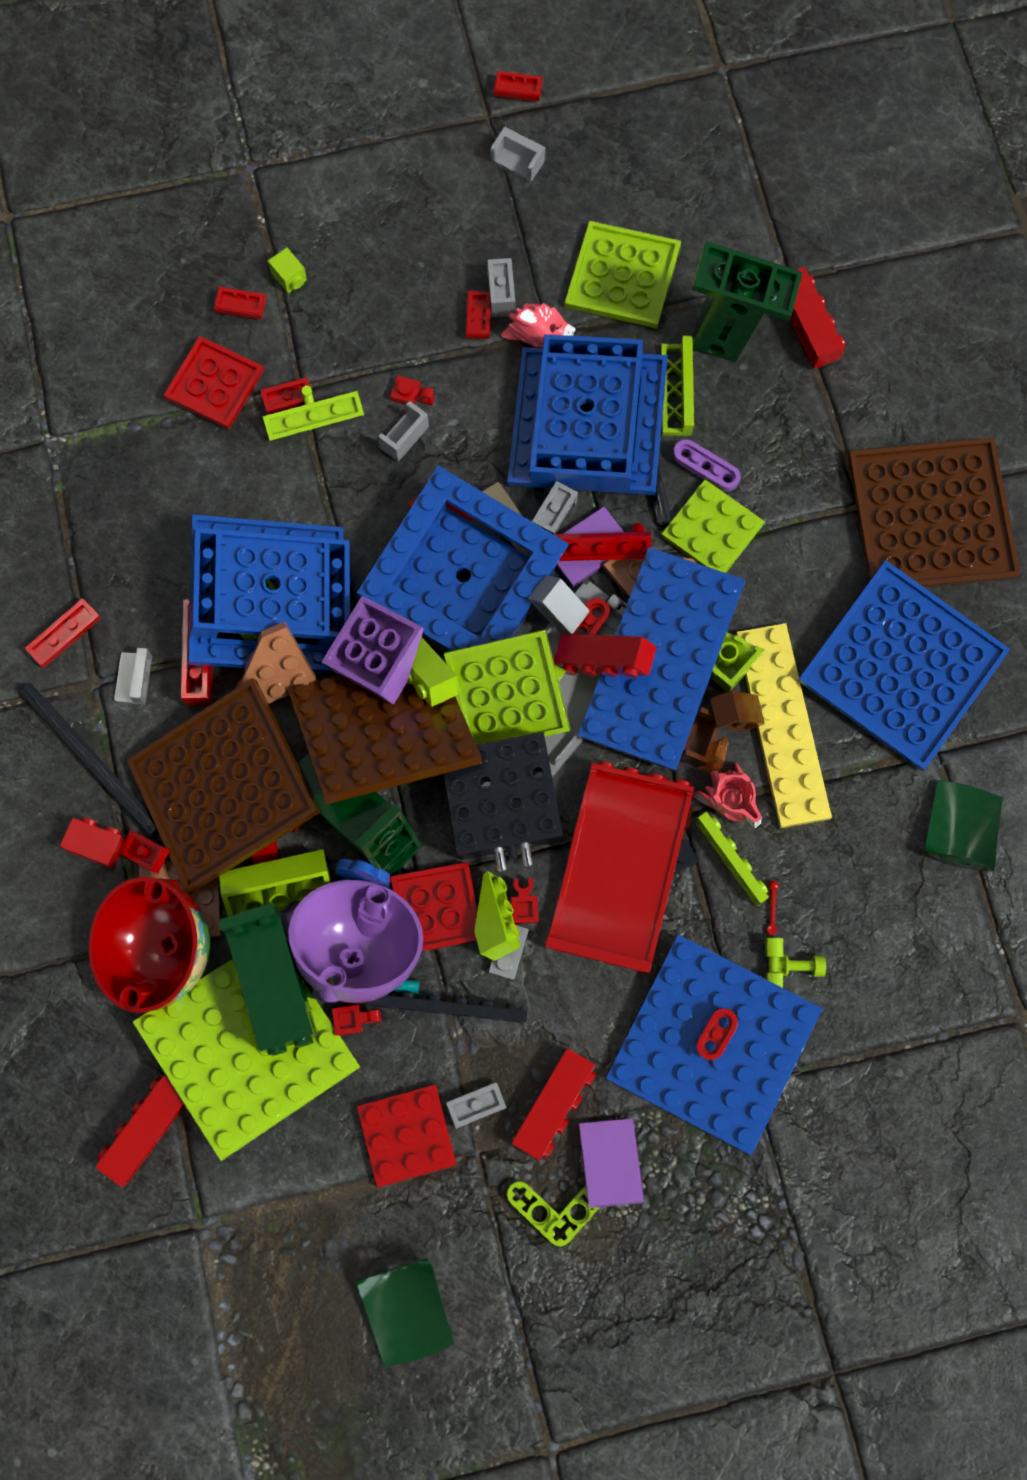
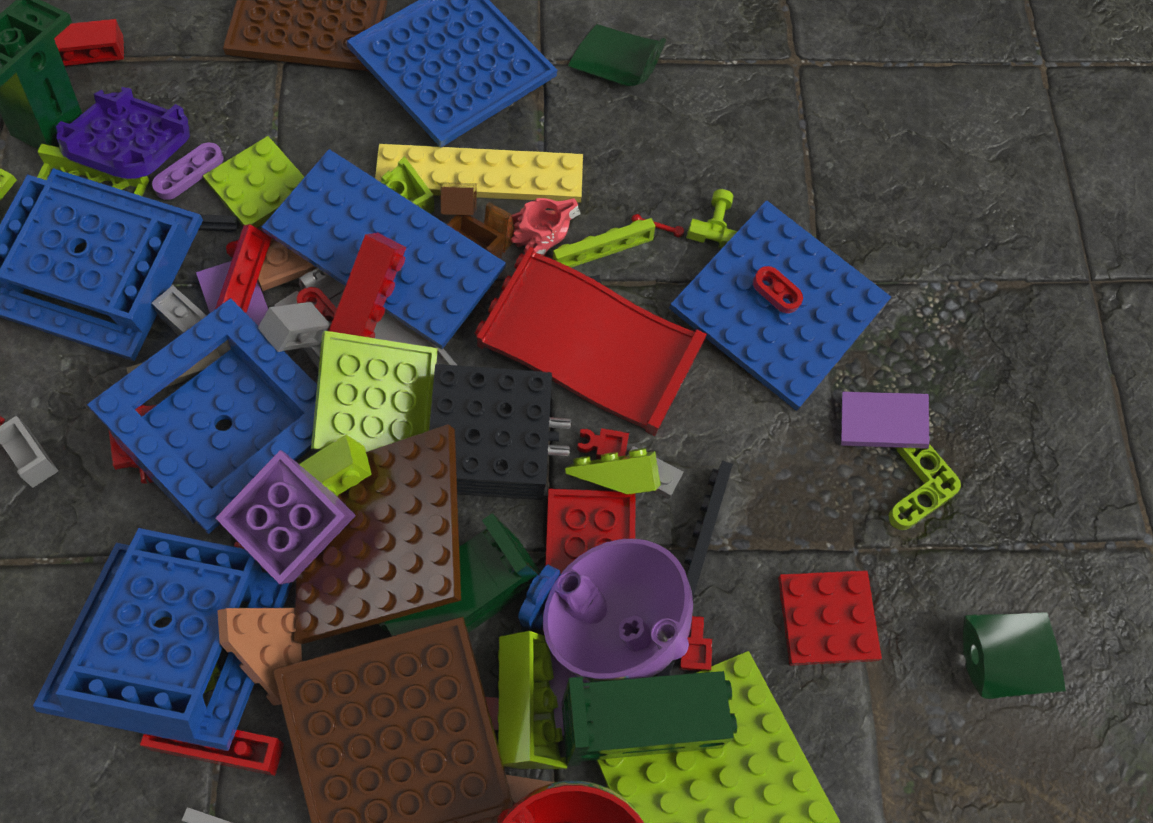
camera: 80 degrees left, 10 degrees down
light grey plate [446,1082,507,1129] -> none
red brick [511,1048,597,1161] -> none
none -> dark purple tile [56,87,190,179]

